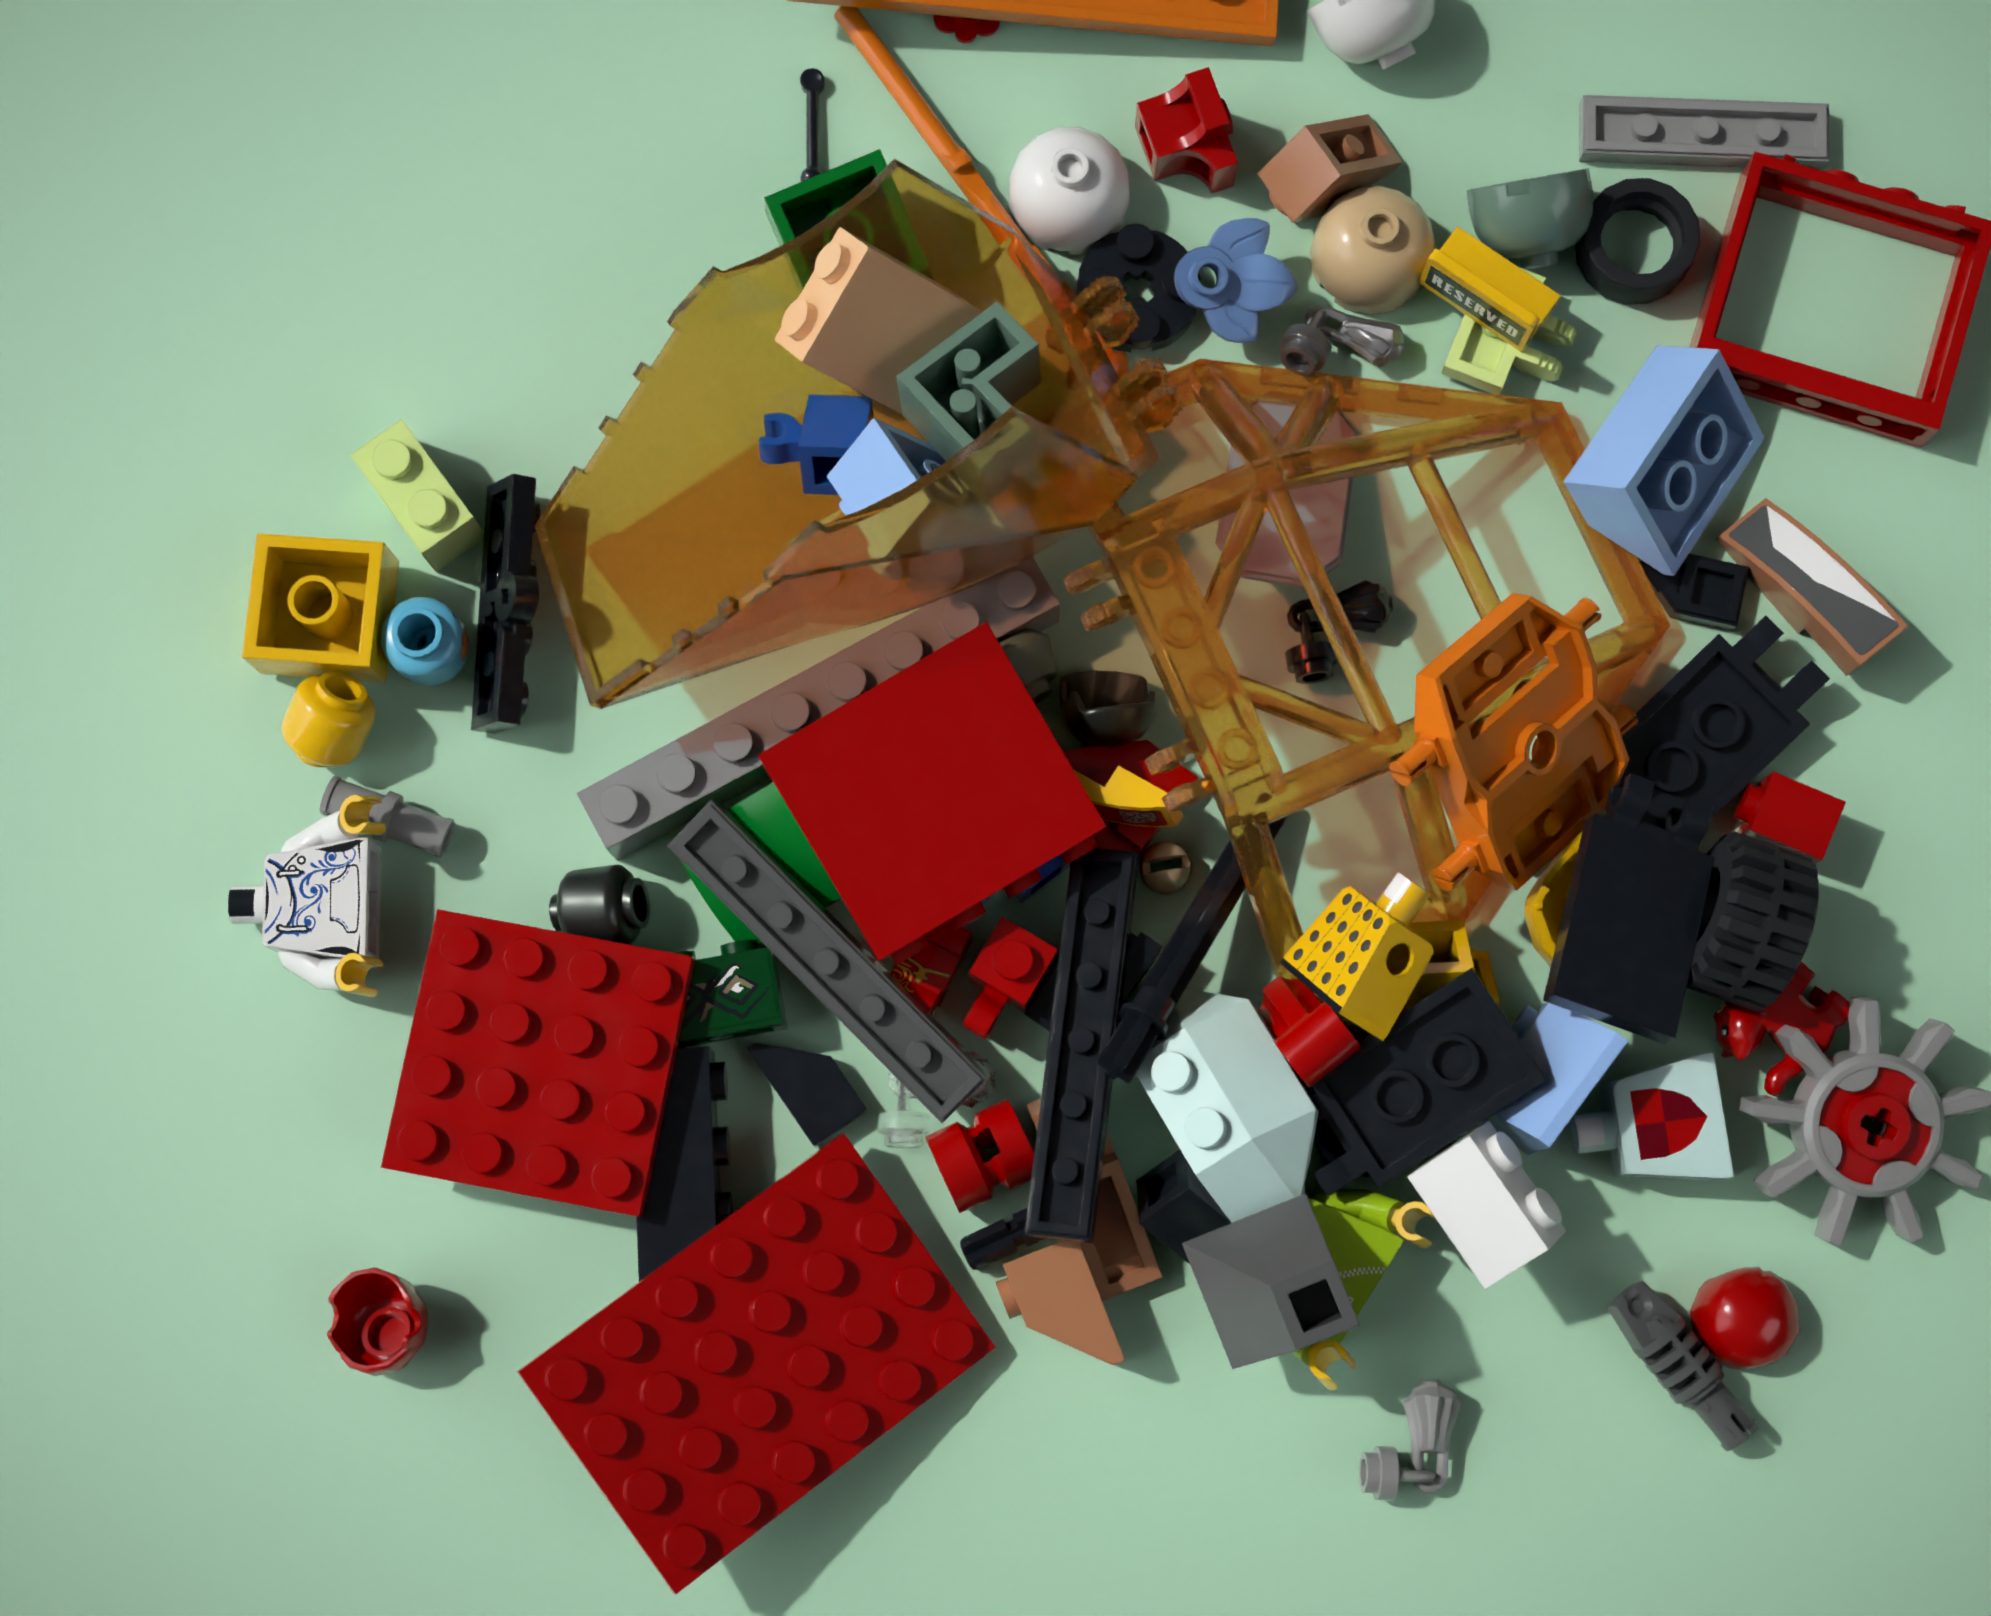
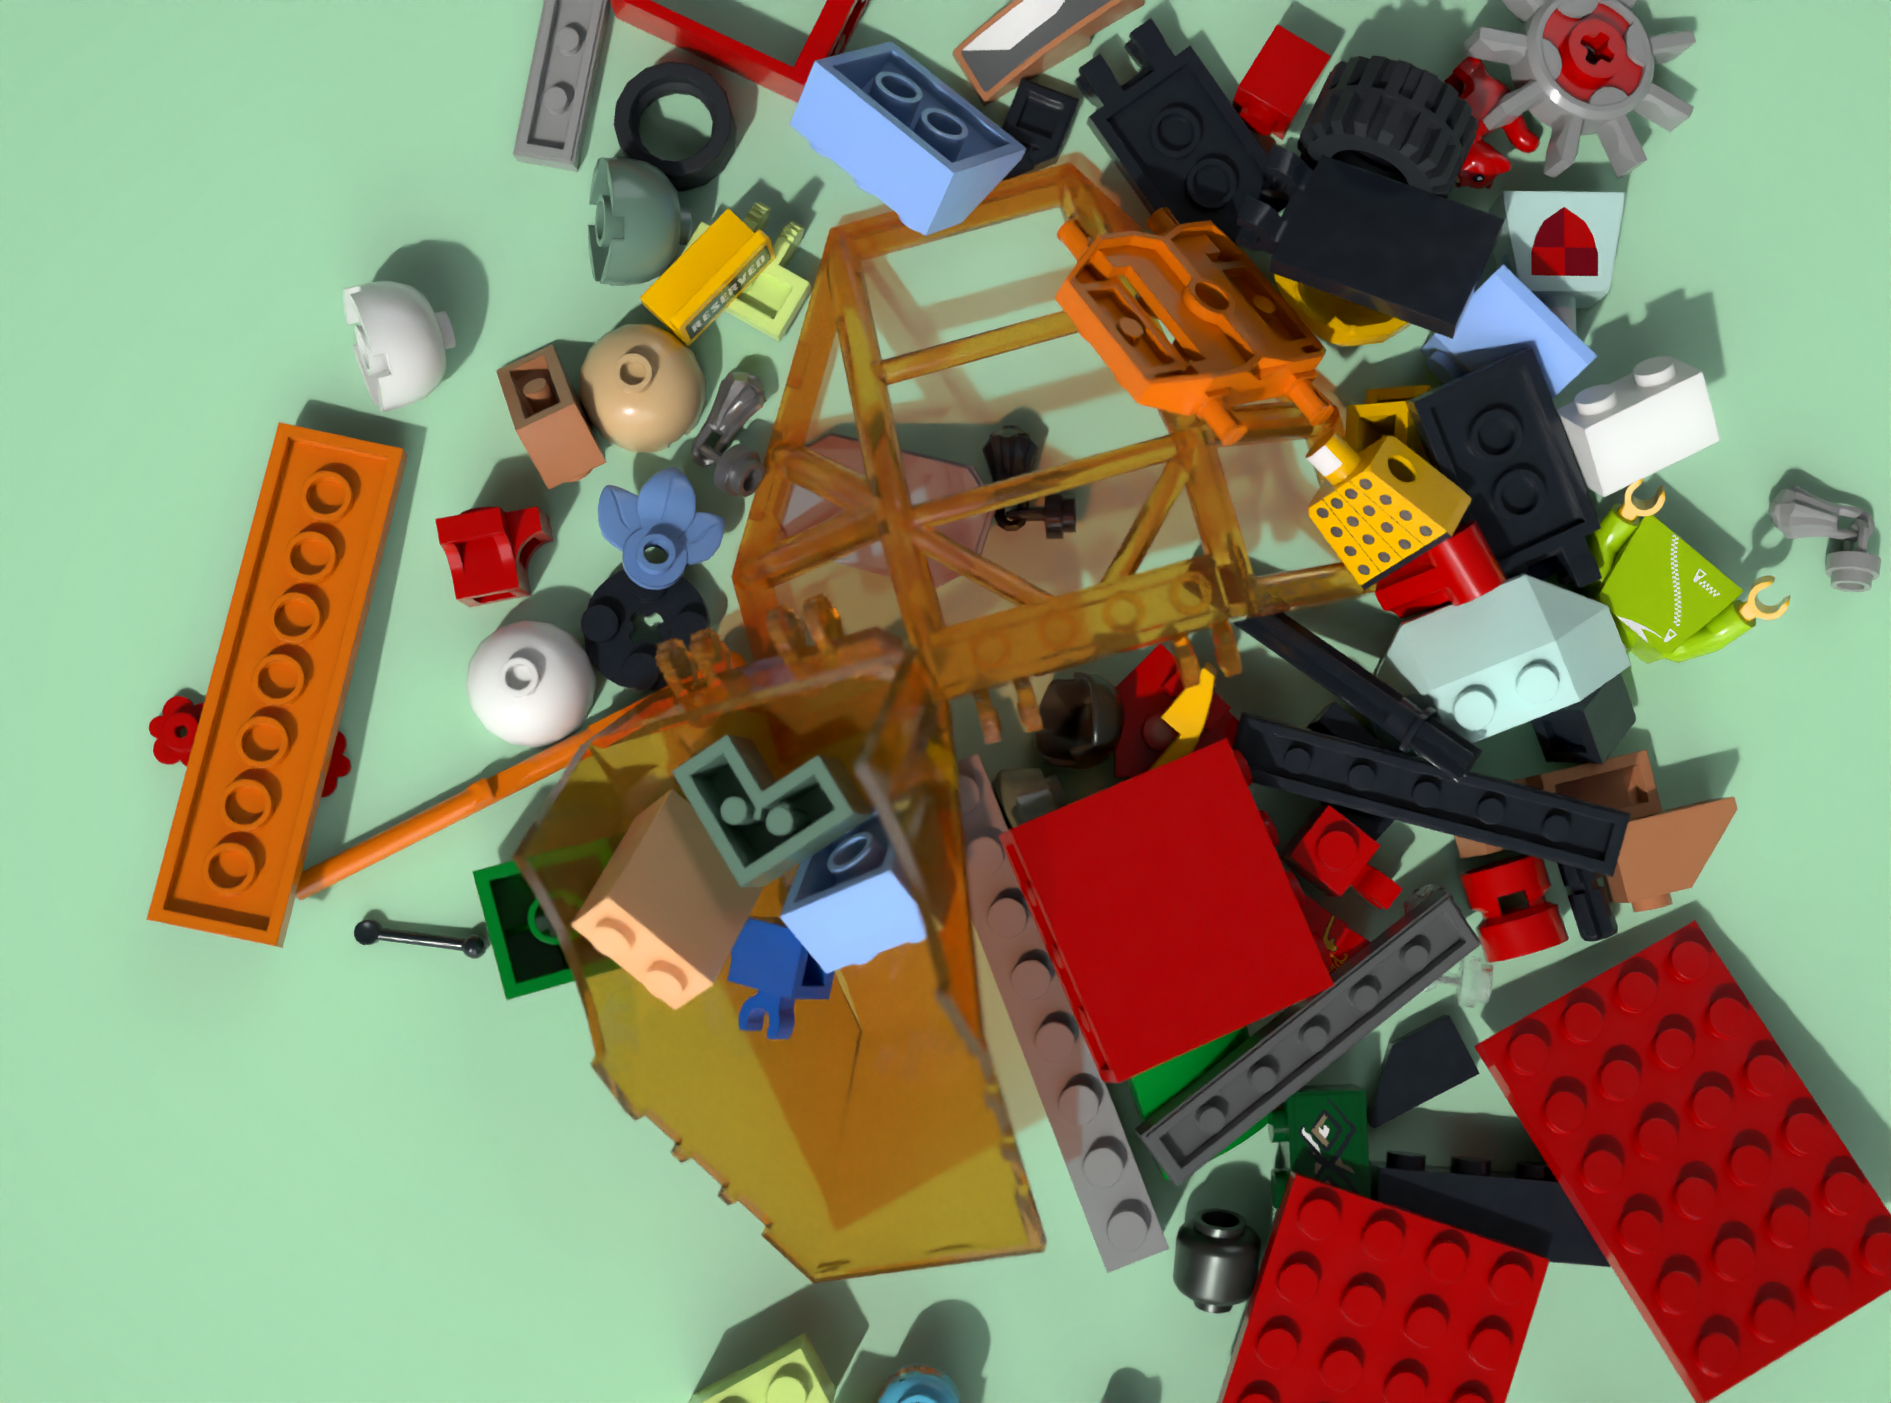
camera: 85 degrees left, 5 degrees up
black hinge [471,473,541,734] -> none
tan hinge [1140,841,1191,895] -> none
dark grey slope [1182,1193,1360,1369] -> none
dark grey hinge [1607,1281,1759,1451] -> none
red hair [1690,1267,1800,1370] -> none

